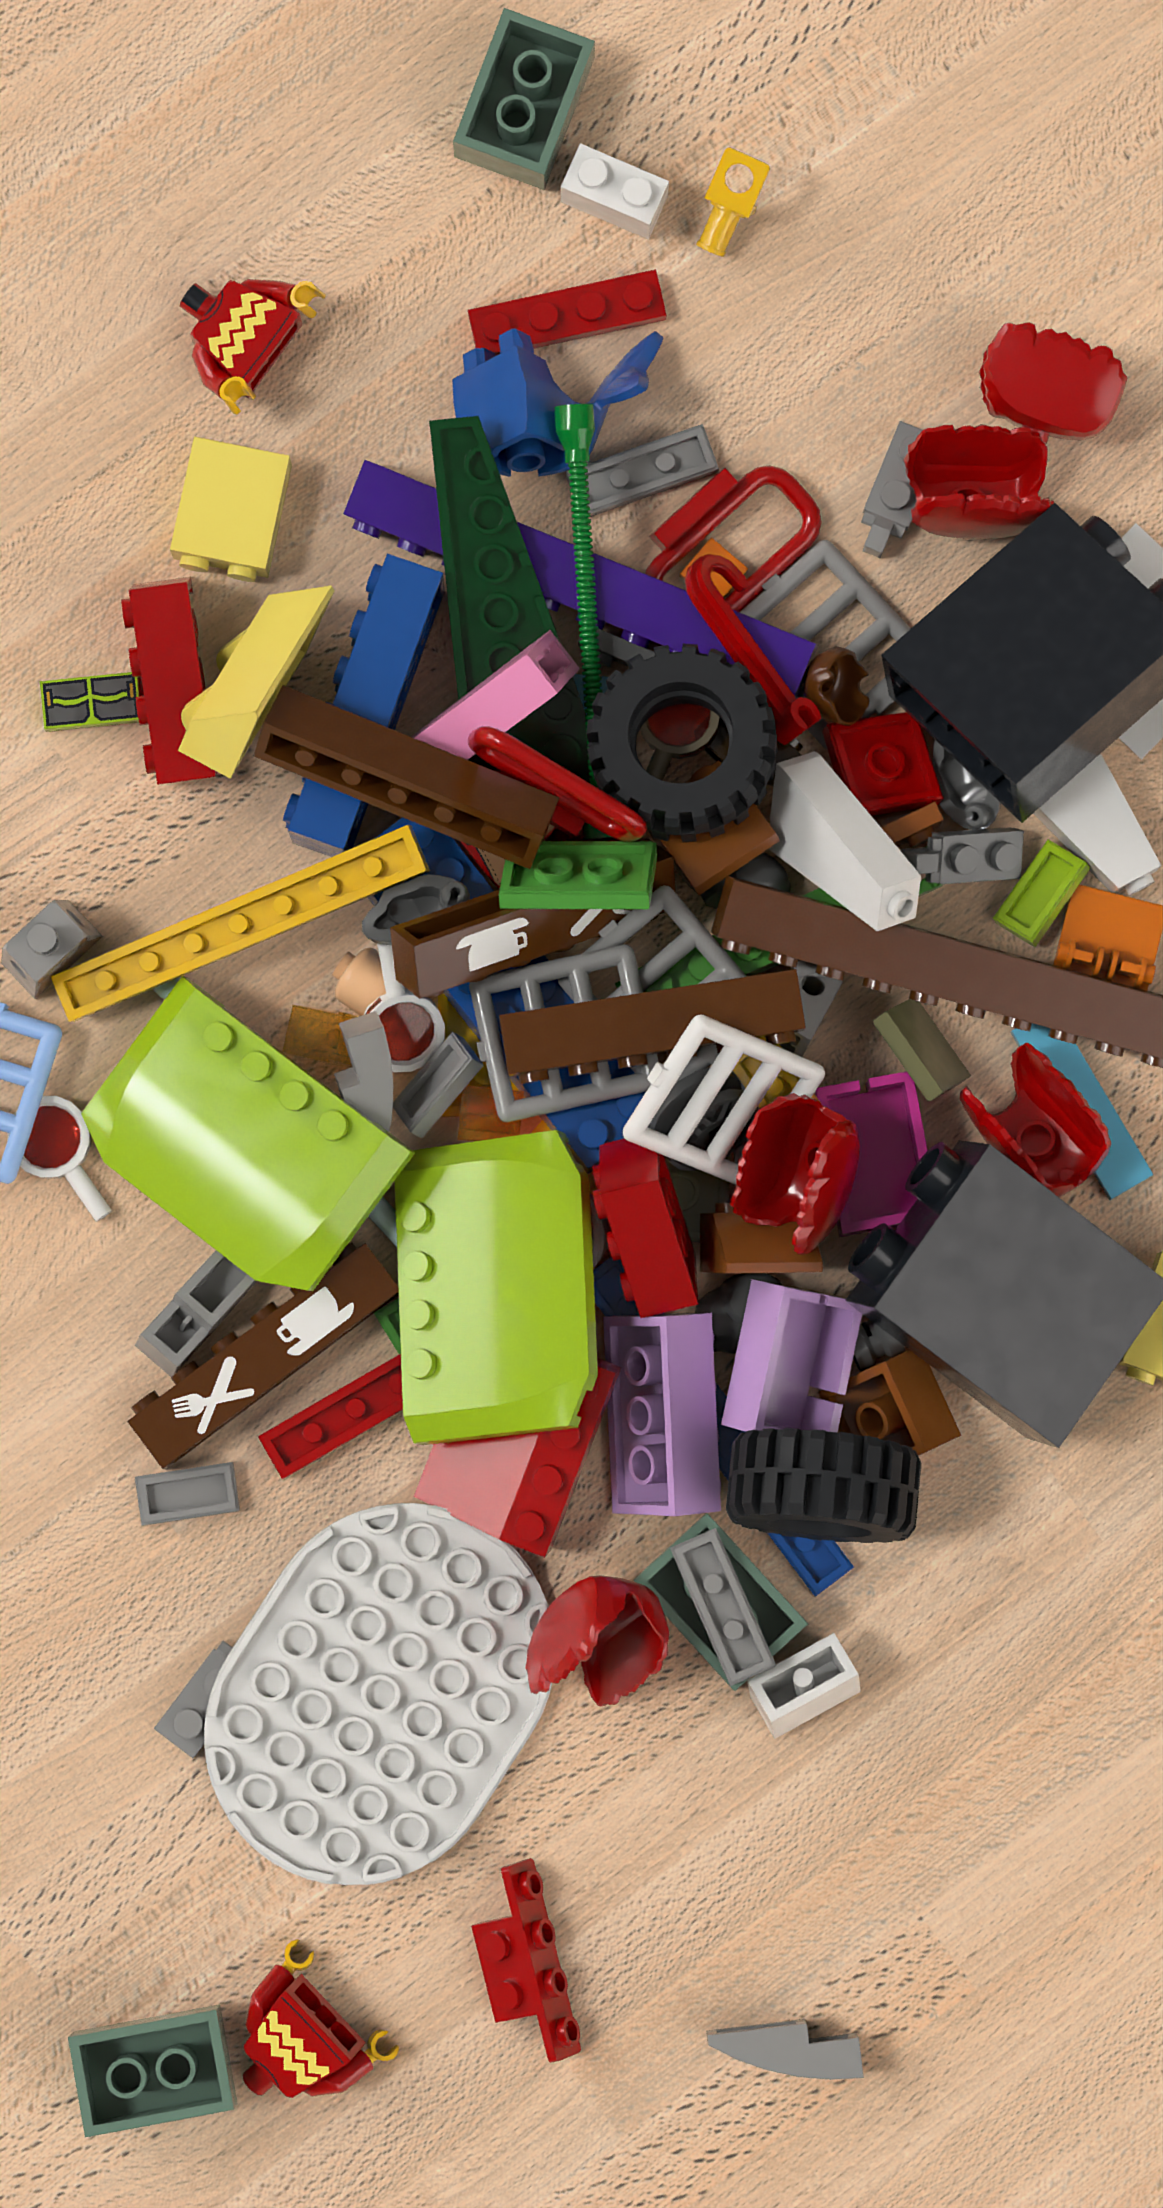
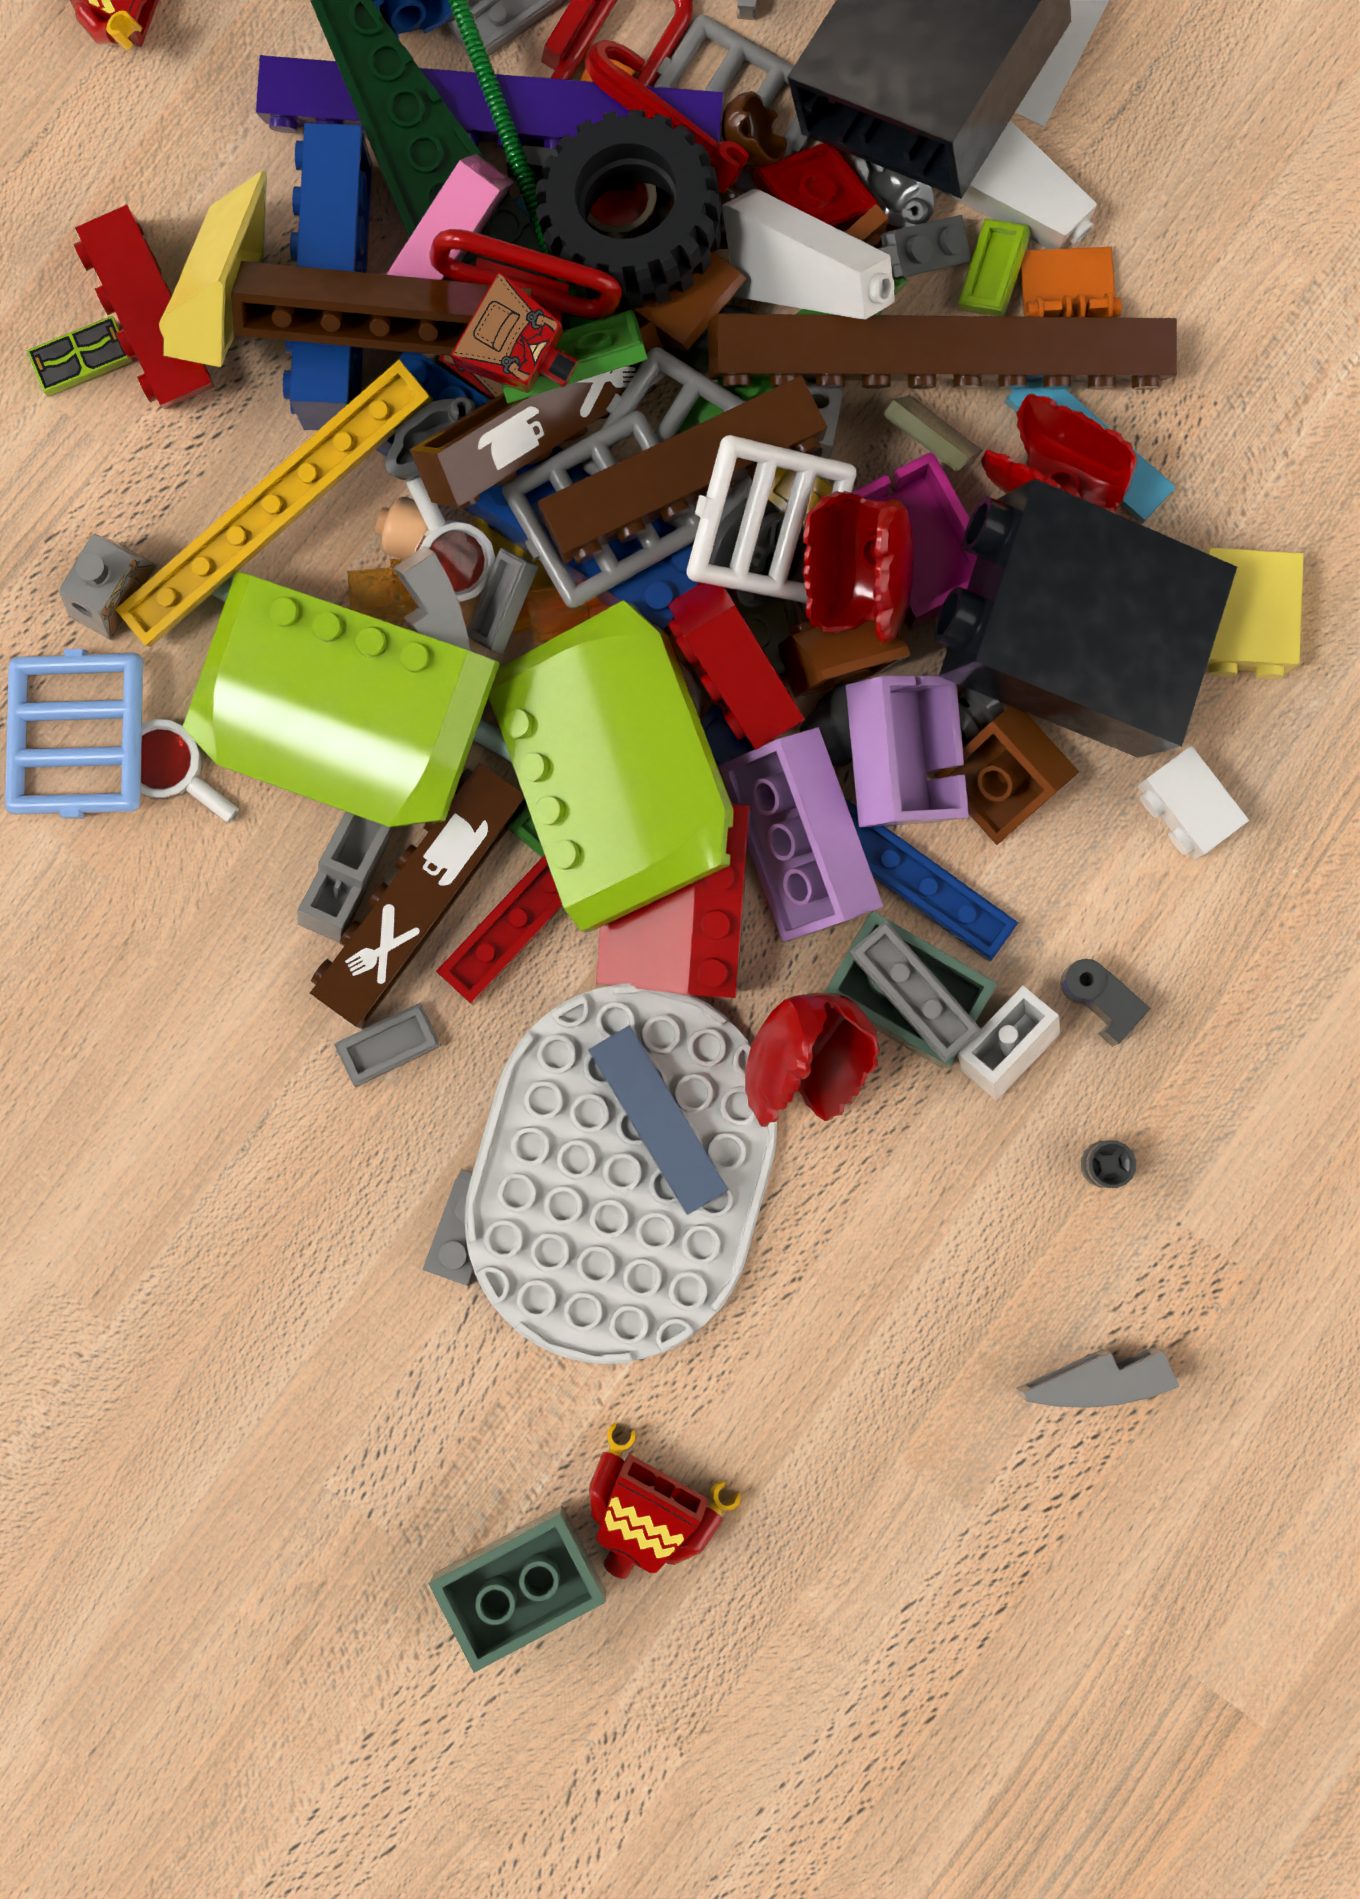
camera: 20 degrees left, 0 degrees up
light yellow brick [170,436,292,582] -> none
red bracket [471,1858,581,2063] -> none
black tyre [726,1428,922,1543] -> none
none -> torso [451,272,578,393]
none -> sand blue tile [588,1025,728,1215]
none -> dark grey leg [1060,959,1151,1047]
none -> dark grey wheel [1081,1141,1136,1188]
none -> white brick [1137,745,1250,860]

